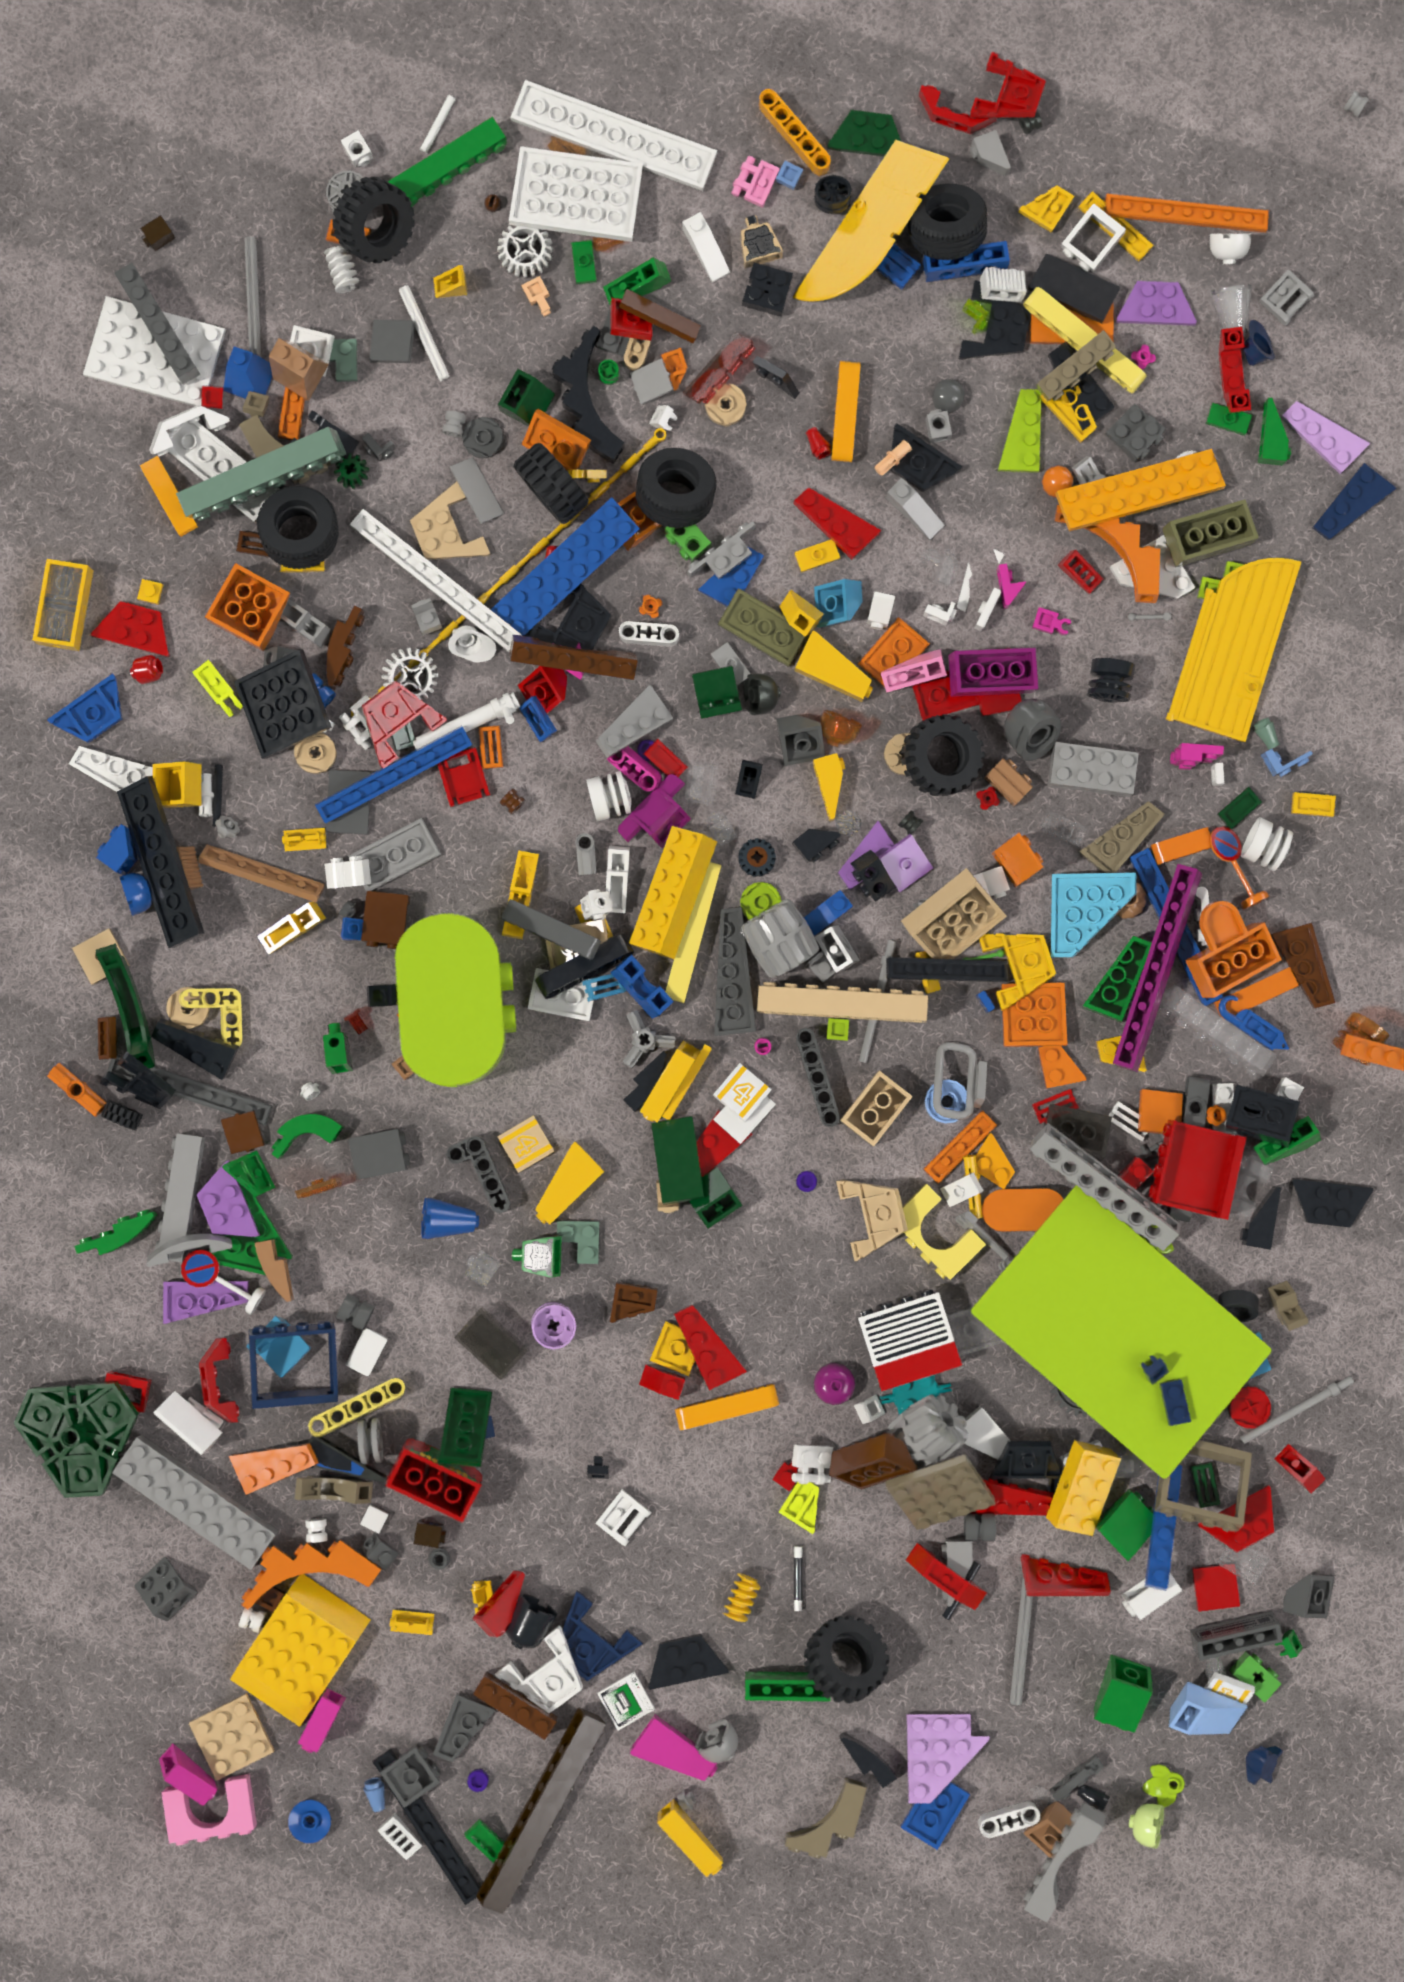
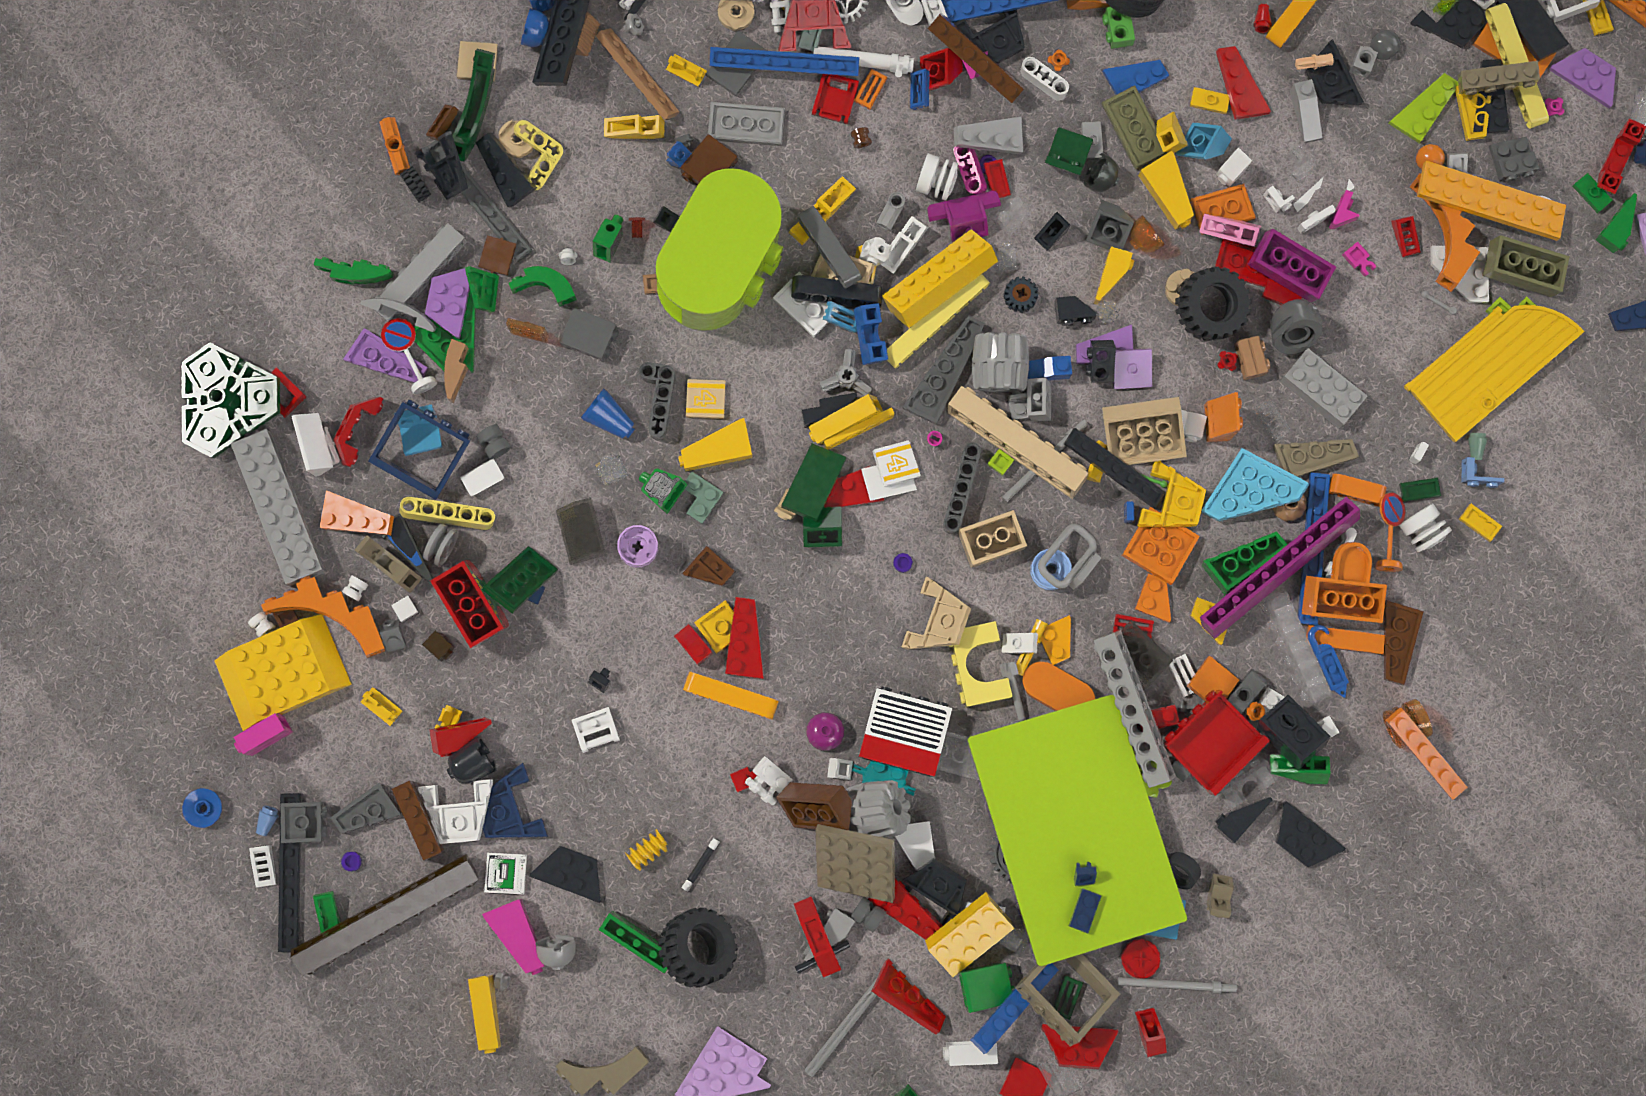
camera: 30 degrees right, 5 degrees down
dark grey bracket [135,1557,198,1622] -> none
dark pink slope [159,1743,217,1806] -> none
bright pink arch [162,1774,257,1845] -> none
tan plate [189,1693,275,1781] -> none
white brick [324,856,371,889] -> none
dark grey plate [429,1548,450,1570] -> none
light grey bracket [687,521,756,579] -> none
lime tile [740,882,781,920] -> none
neon yellow wing [778,1482,819,1534] -> none
black slope [839,1733,897,1788] -> none
pearl dark grey wheel [898,810,924,835] -> none
orange tile [923,1110,997,1184] -> none
black wheel [1087,658,1135,703] -> none
dark pink plate [1170,743,1224,770] -> none

